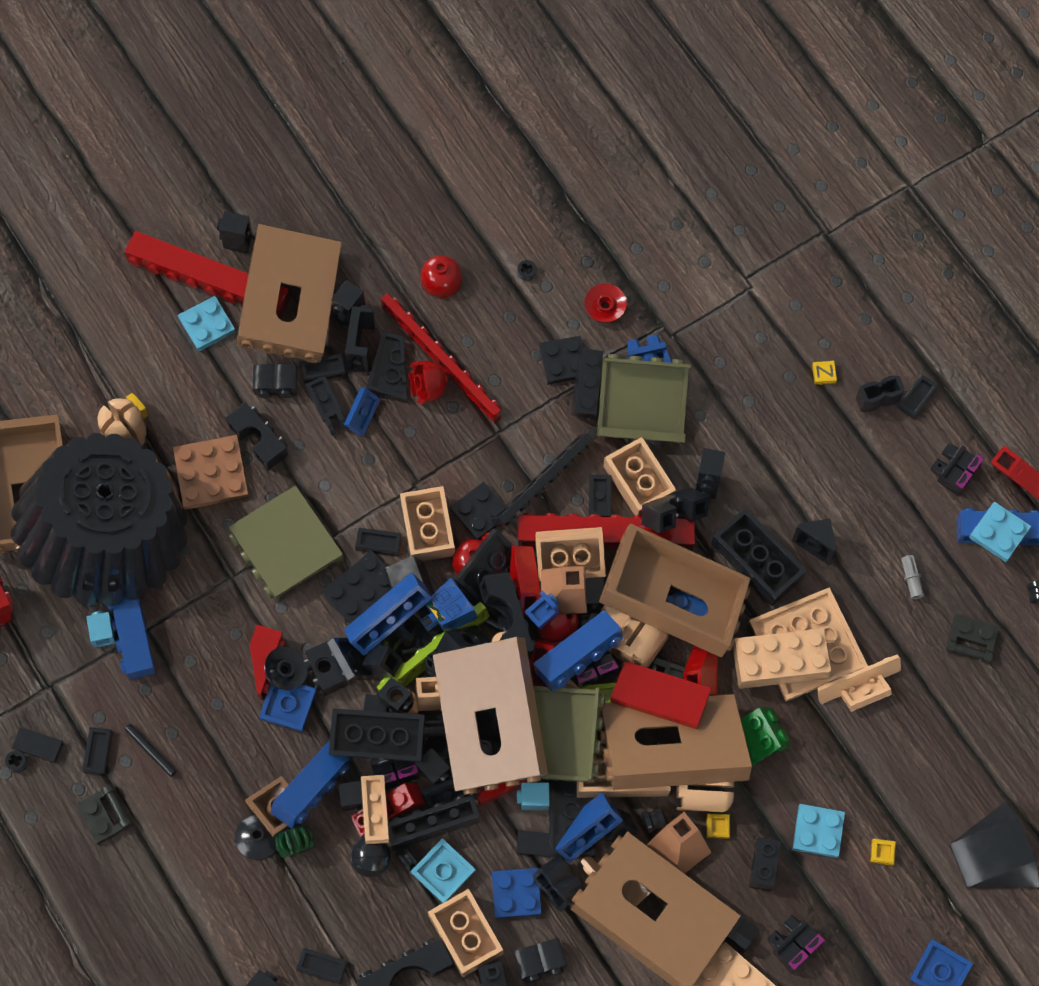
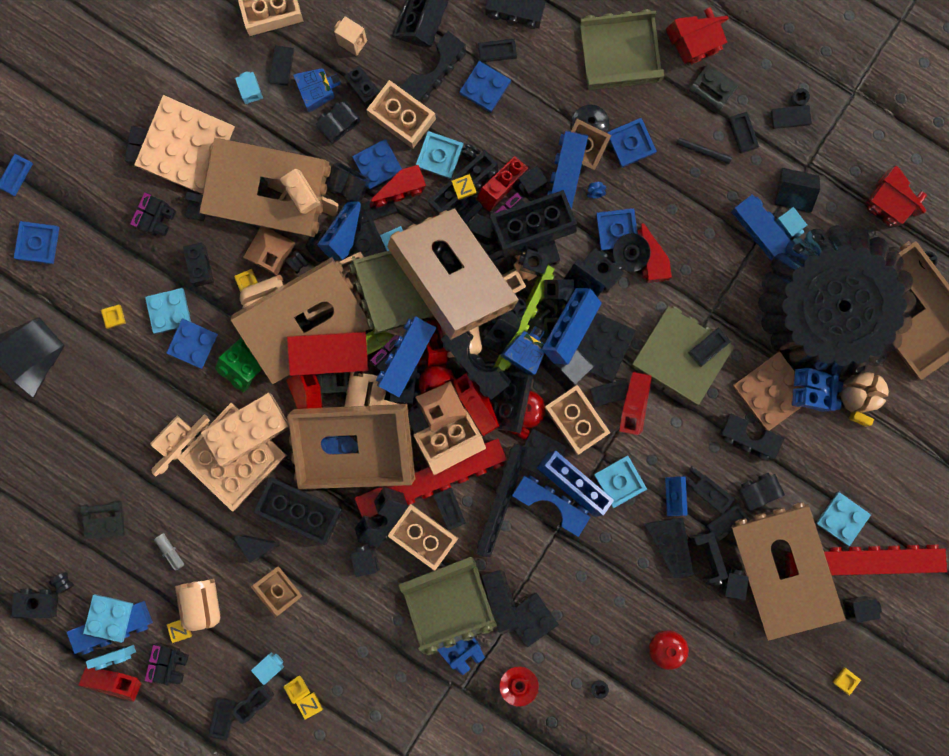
camera: 160 degrees right, 15 degrees up
dark green gear [275,826,315,858] -> none
black piece [350,837,391,878] -> none
light nougat plate [361,775,389,844] -> none
red plate [381,293,501,423] -> none
red cylinder [409,361,448,404] -> none
blue bracket [524,591,560,630] -> none
none -> medium azure plate [86,645,136,671]
none -> blue plate [166,318,218,369]
none -> yellow tile [167,620,192,643]
none -> light nougat cylinder [175,579,221,631]
none -> medium nougat slope [251,566,302,618]
none -> medium azure brick [251,652,284,685]
none -> light nougat brick [280,169,321,214]
none -> yellow tile [283,676,310,704]
none -> red slope [369,165,426,208]
none -> yellow tile [452,174,476,200]
none -> blue plate [459,61,511,113]
none -> blue arch [512,475,591,537]
none -> blue brick [537,451,614,517]
none -> olive panel [580,9,664,90]
none -> blue plate [587,182,606,199]
none -> medium azure plate [594,456,647,508]
none -> blue plate [607,118,657,168]
none -> red slope [619,372,652,435]
none -> red piece [666,7,729,65]
none -> black tile [688,327,731,367]
none -> black slope [774,168,820,212]
none -> blue hips [792,368,843,412]
none -> yellow tile [832,667,861,696]

